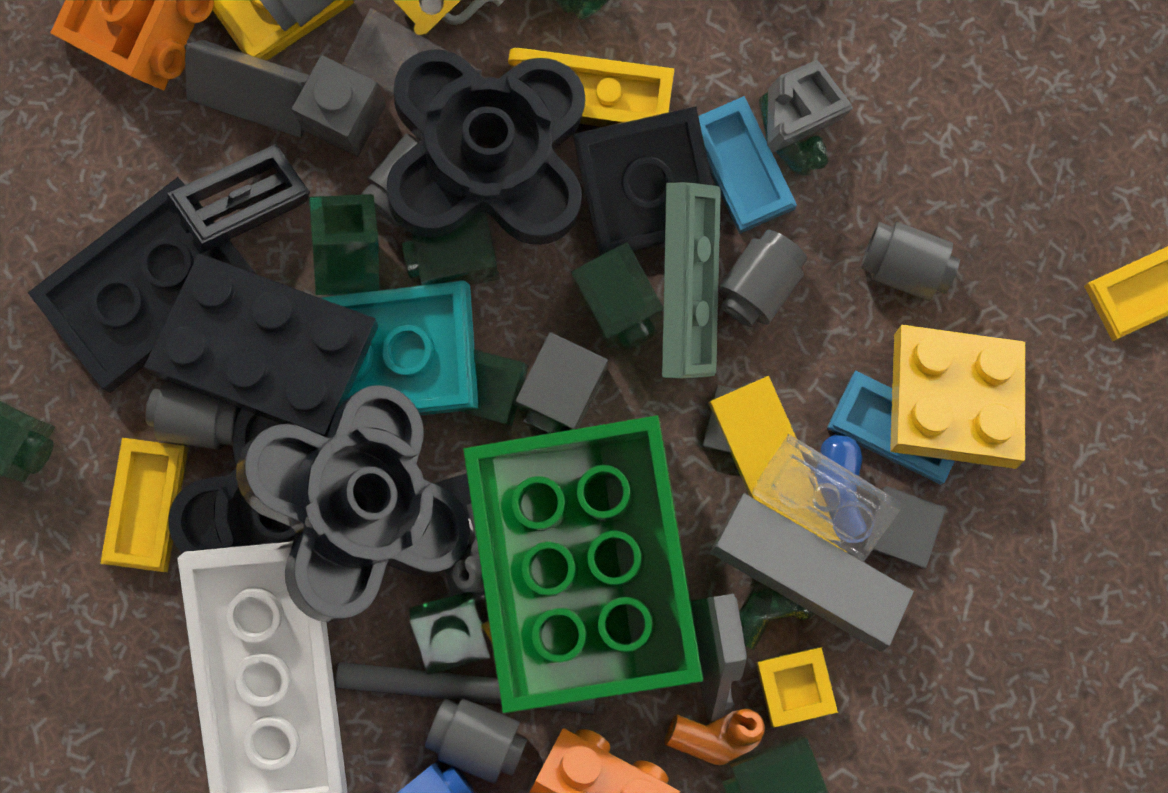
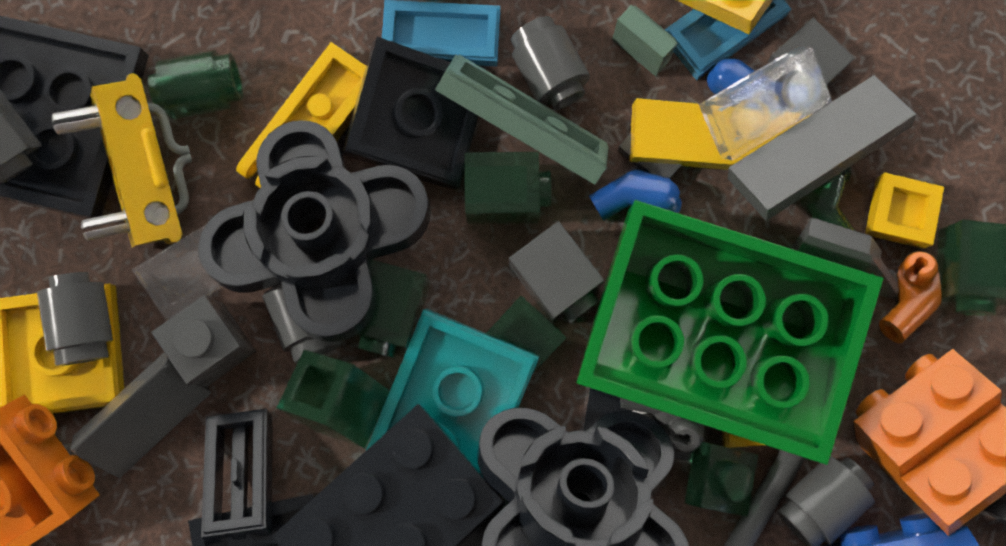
camera: 65 degrees left, 0 degrees up
none -> blue arm [589,170,682,221]
none -> sand green tile [612,5,677,76]

